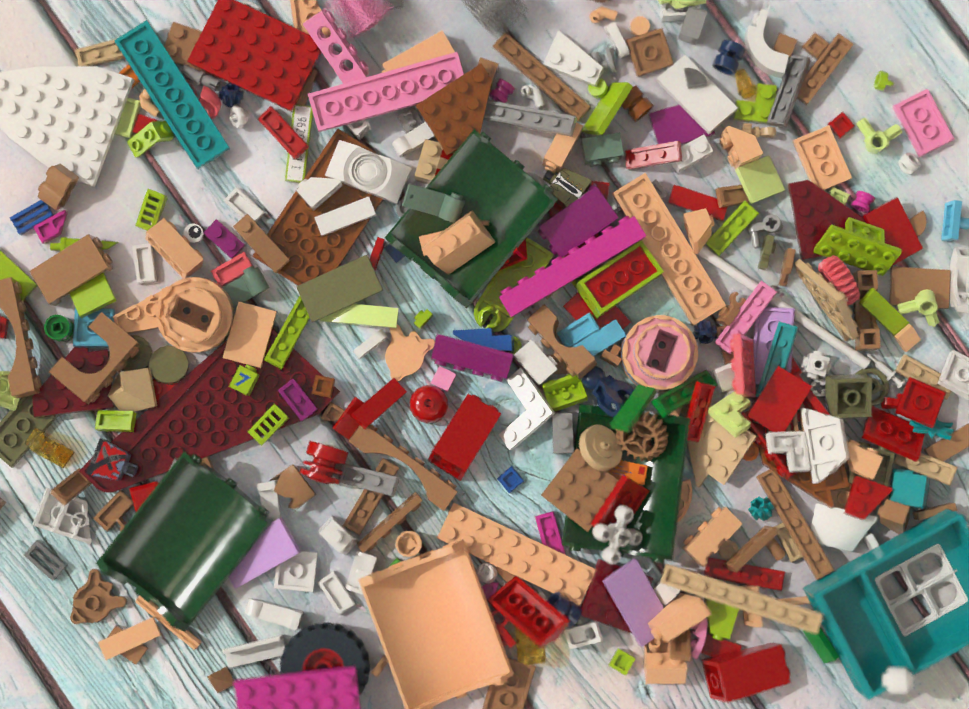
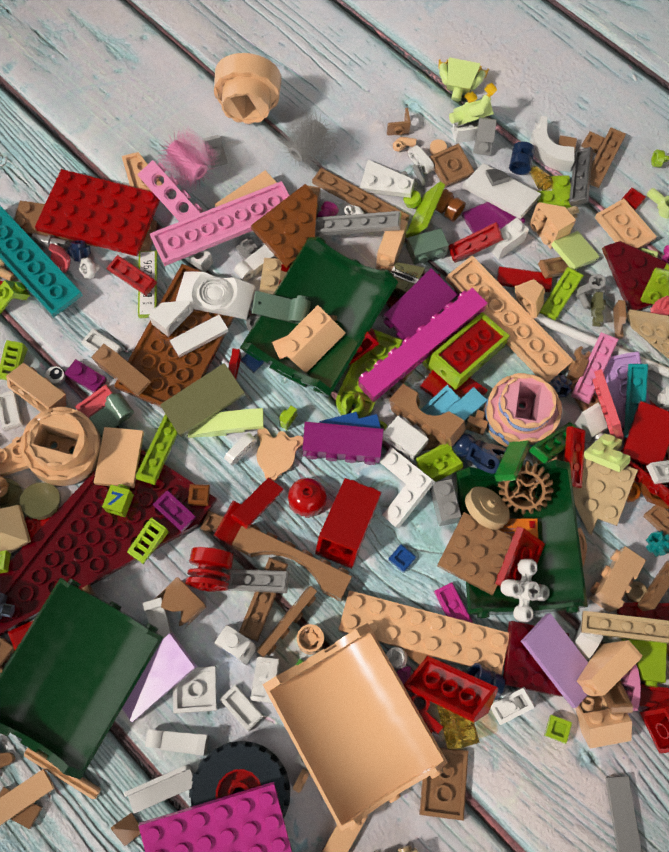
camera: 10 degrees left, 15 degrees down
bright pink slope [431,366,457,392] -> none

